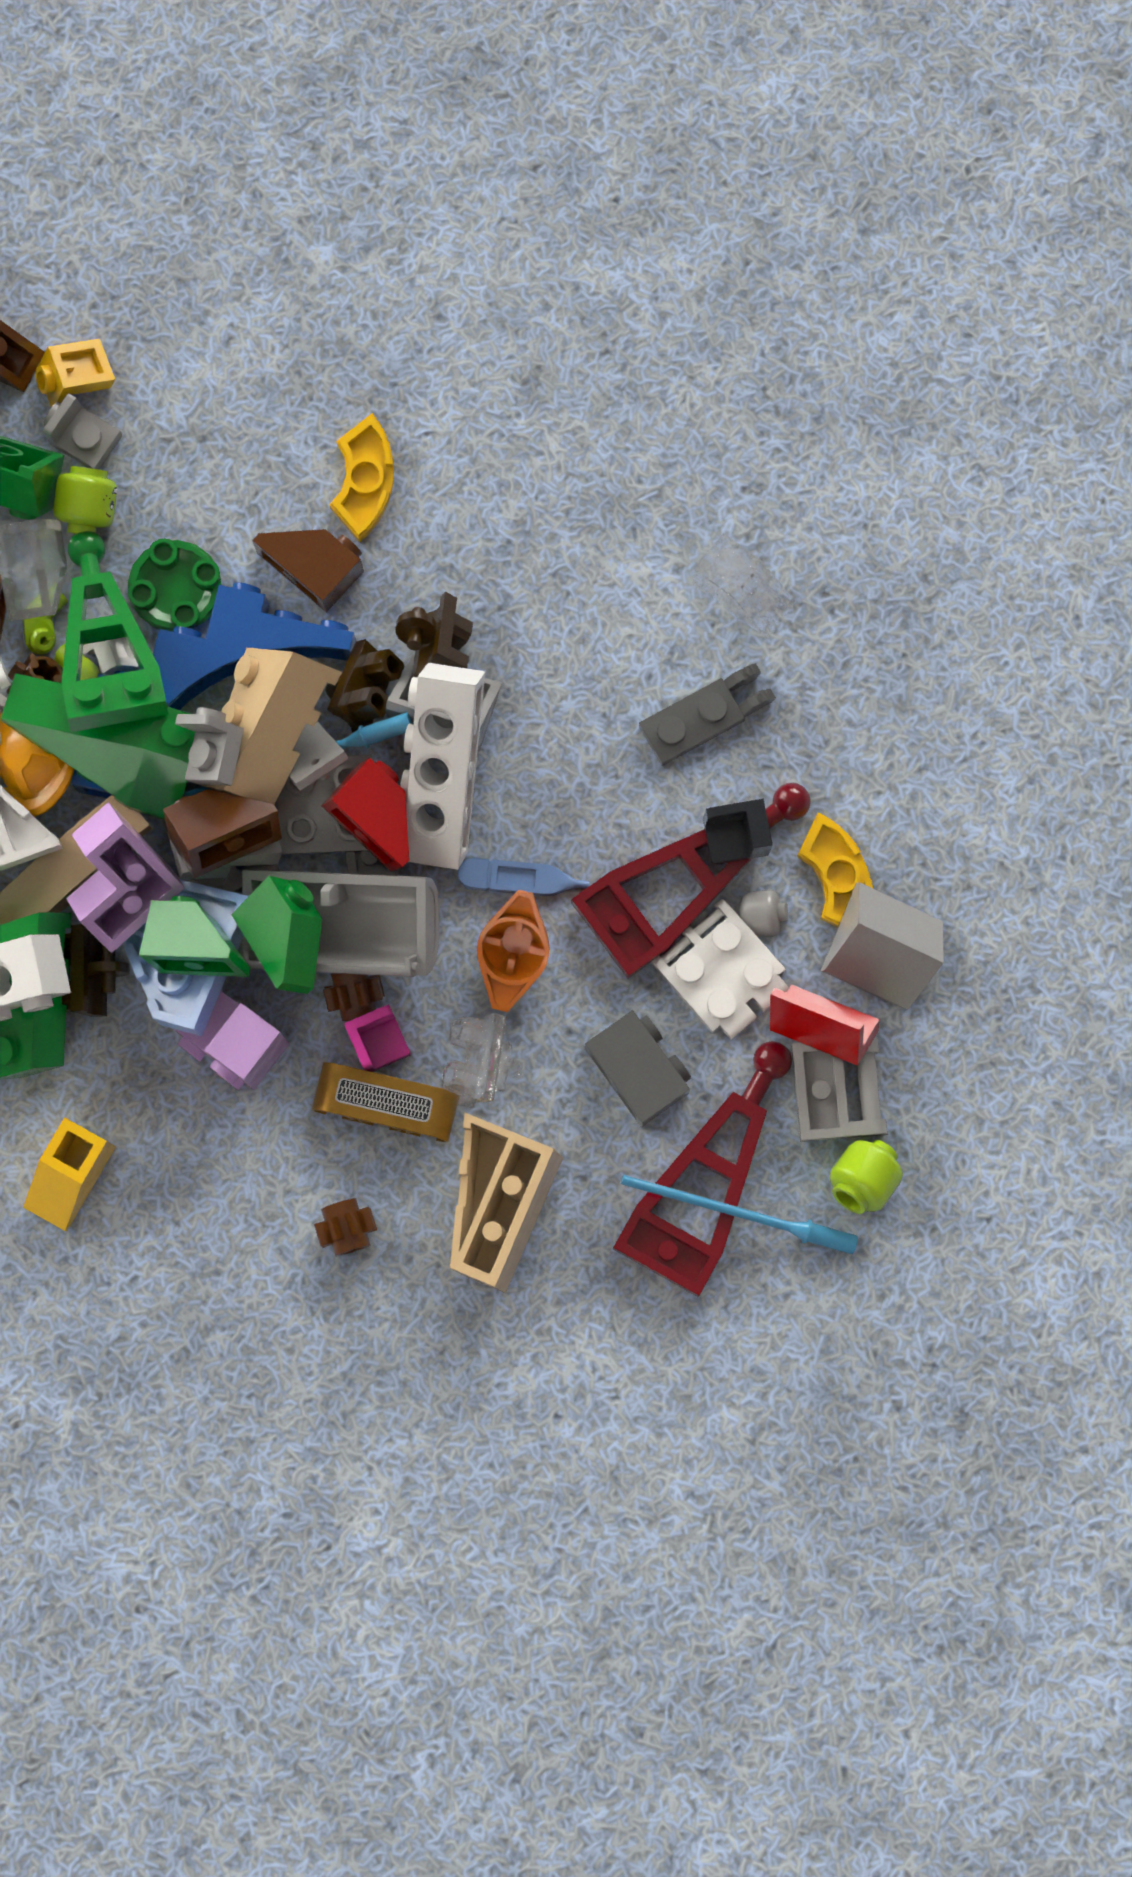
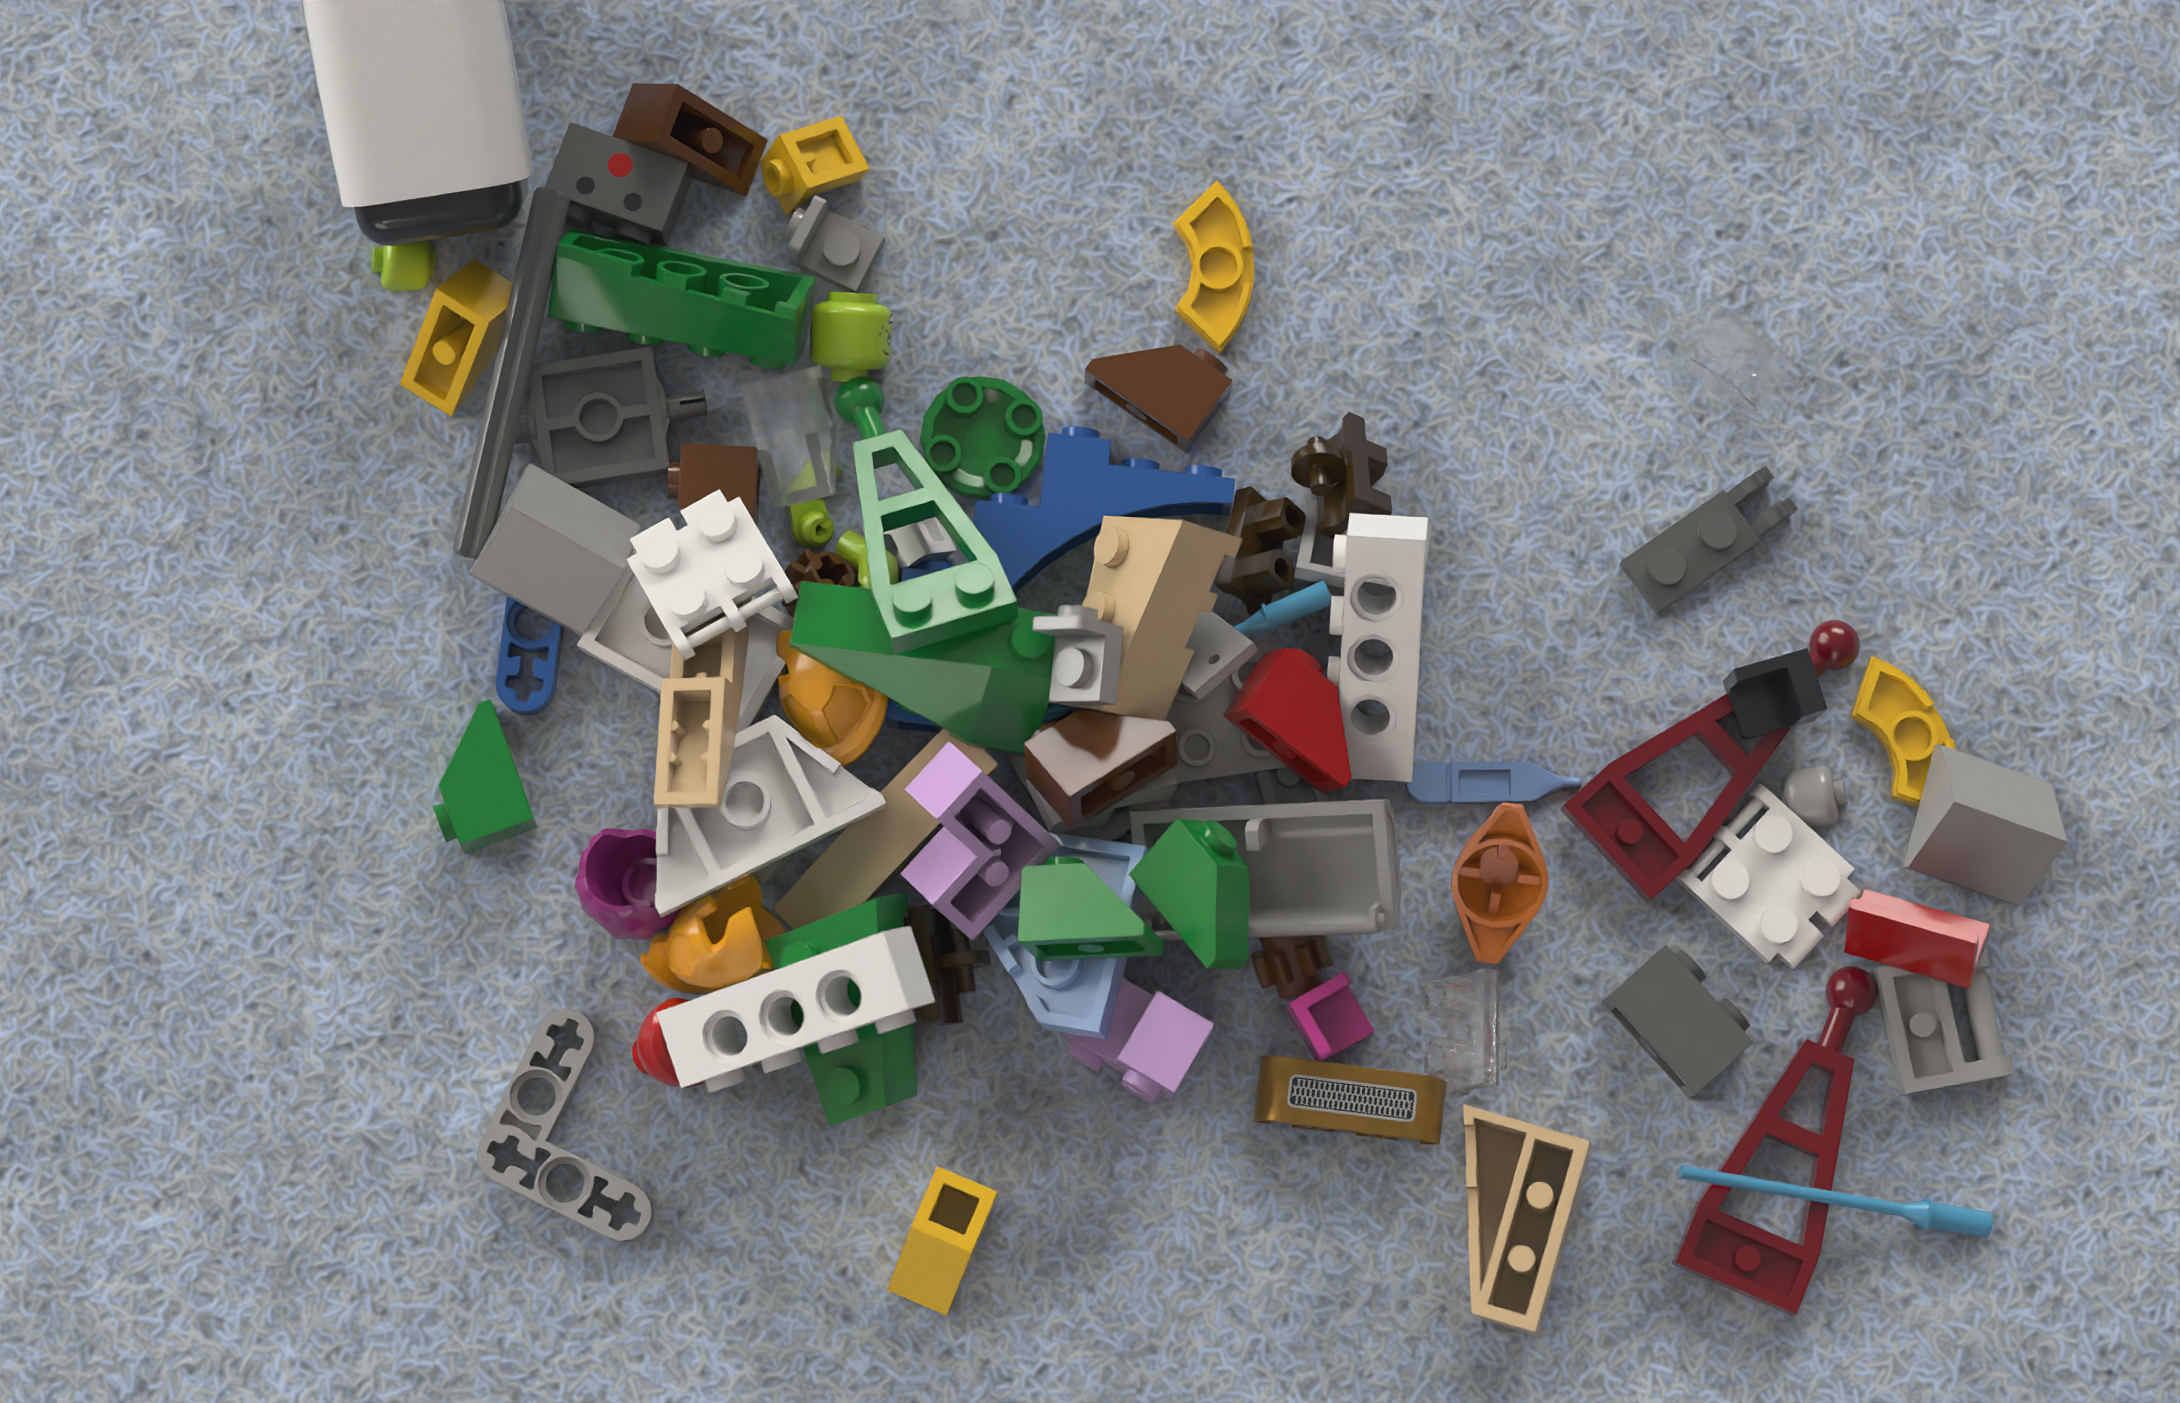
camera: 10 degrees left, 0 degrees up
reddish brown gear [314,1198,377,1257] -> none
lime head [830,1140,903,1214] -> none

